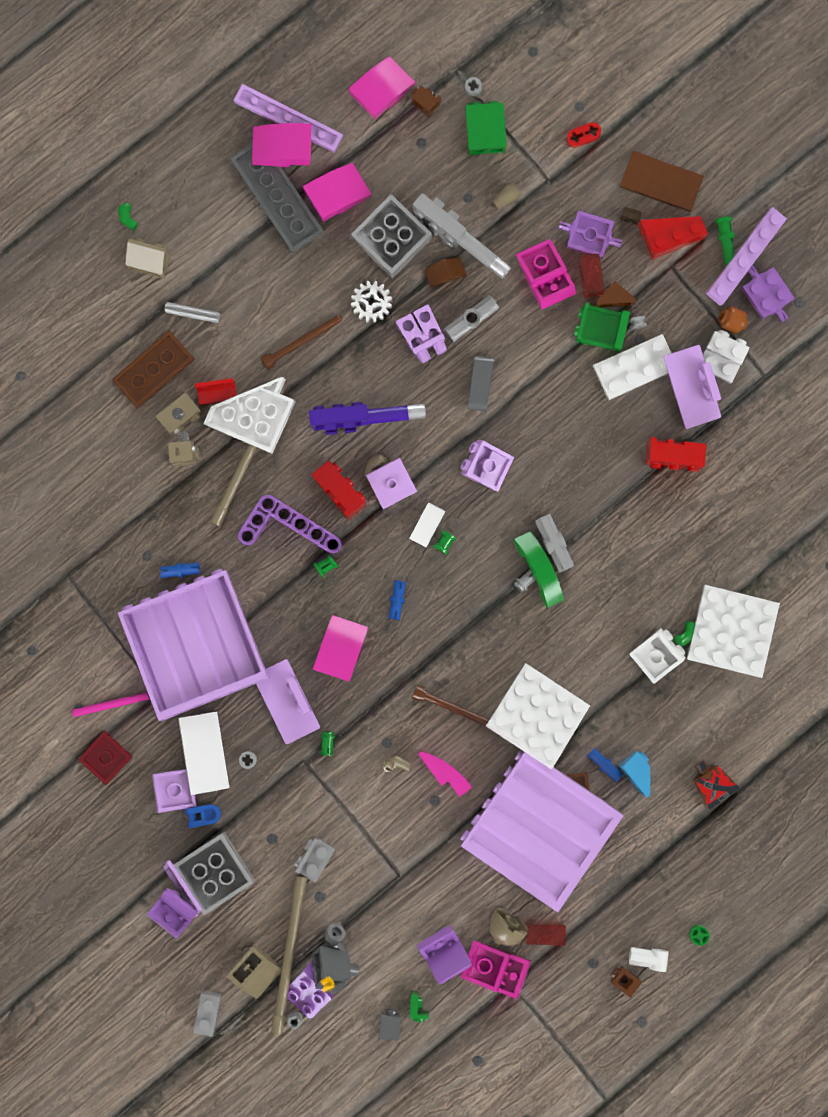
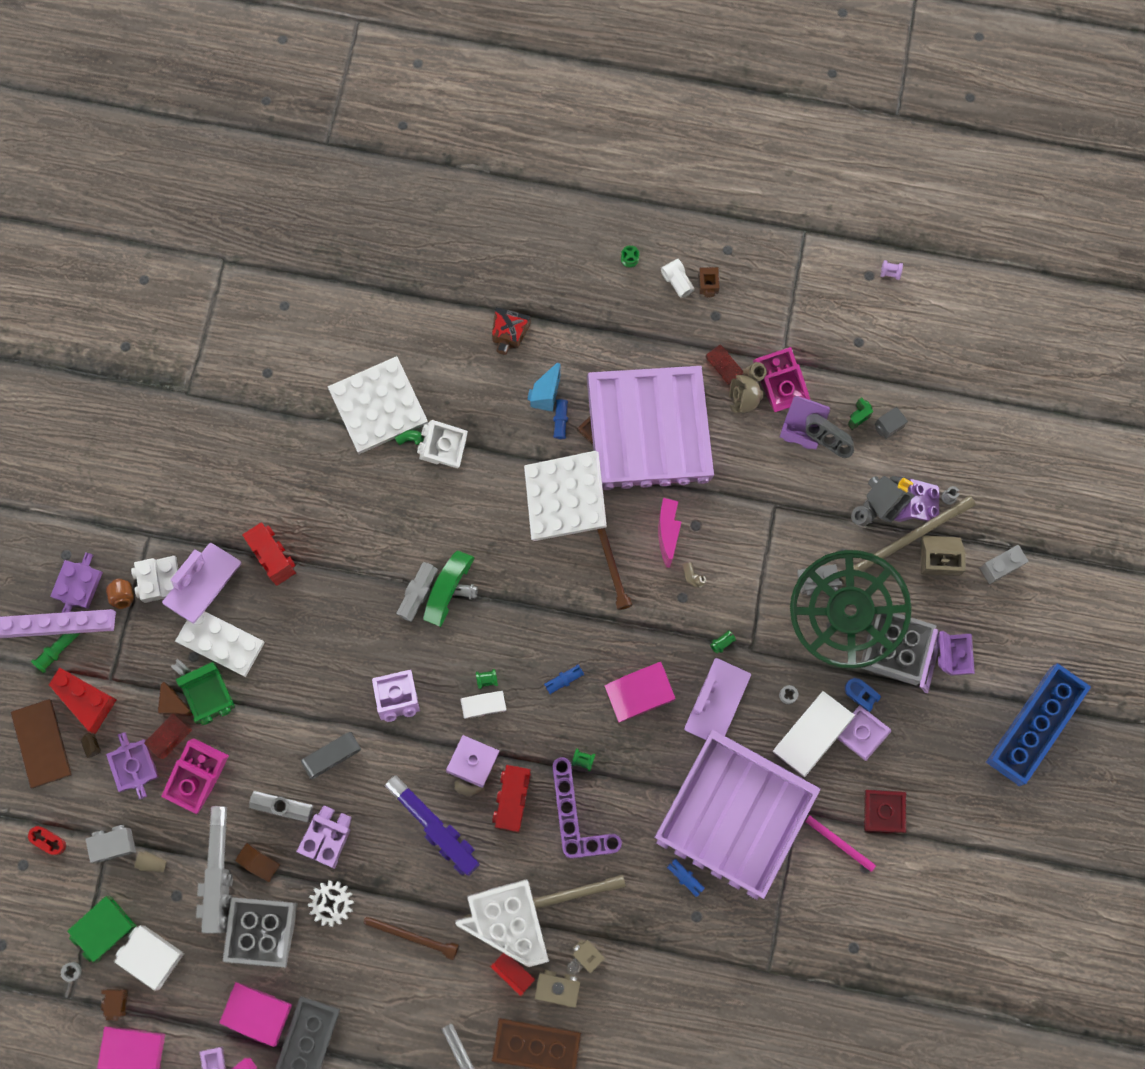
camera: 130 degrees left, 10 degrees down
none -> light grey brick [85,825,136,863]
none -> white brick [115,926,184,990]
none -> dark tan cone [743,362,766,381]
none -> dark green dish [790,550,912,669]
none -> dark grey beam [806,414,854,458]
none -> blue brick [986,663,1091,786]

